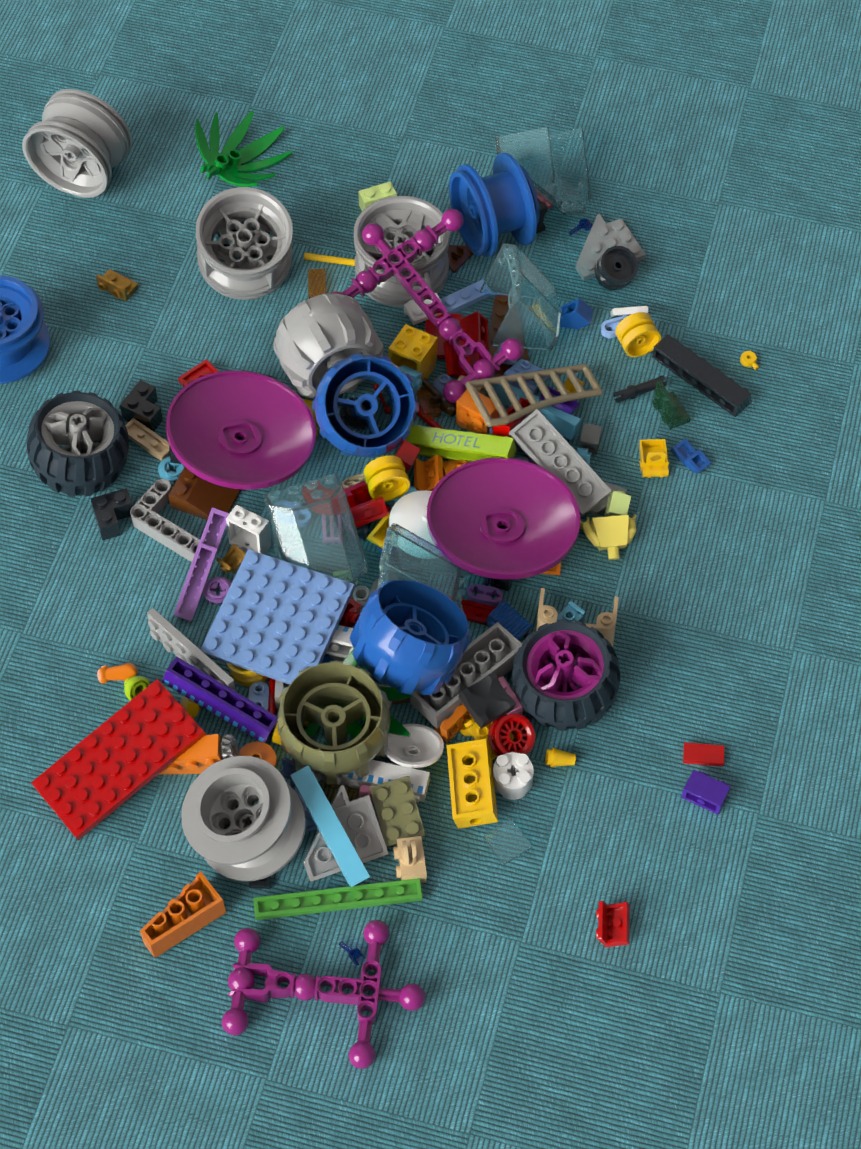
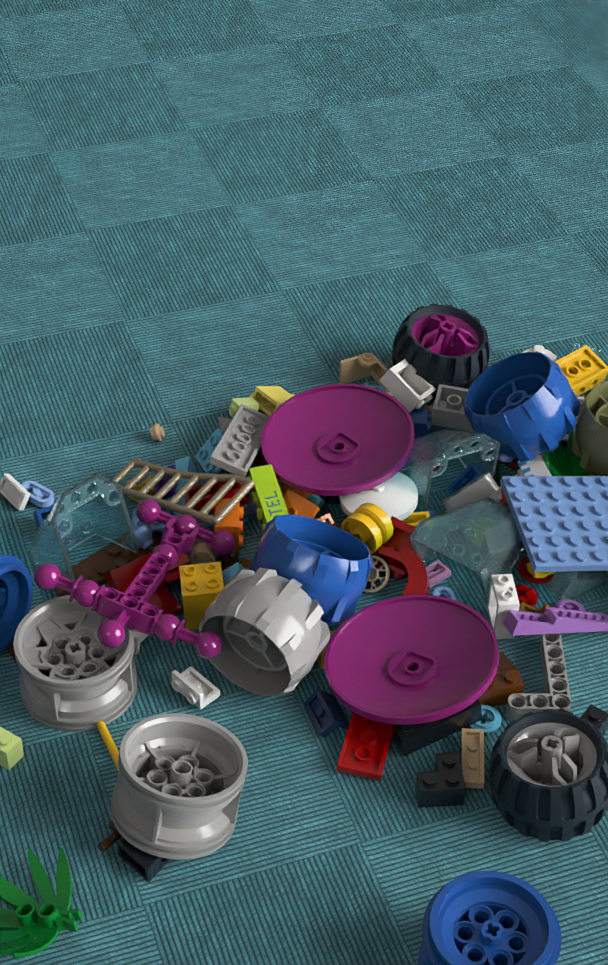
camera: 125 degrees left, 15 degrees down
pearl gold bracket [96,269,139,301] -> none
yellow cone [545,747,576,767] -> none
dark grey brick [579,424,602,455] -> none
red bracket [596,901,630,947] -> none
black pin [613,375,667,403] -> none
yellow wheel [615,312,661,357] -> none
yellow piece [639,439,669,478] -> none
black brick [652,334,751,417] -> none
clear green bracket [653,380,690,429] -> none
blue slope [670,438,711,474] -> none
dark purple brick [681,769,731,815] -> none
red tile [683,742,724,767] -> none
yellow piece [740,351,759,370] -> none
none -> tan plate [150,423,165,442]
none -> white window [379,359,436,412]

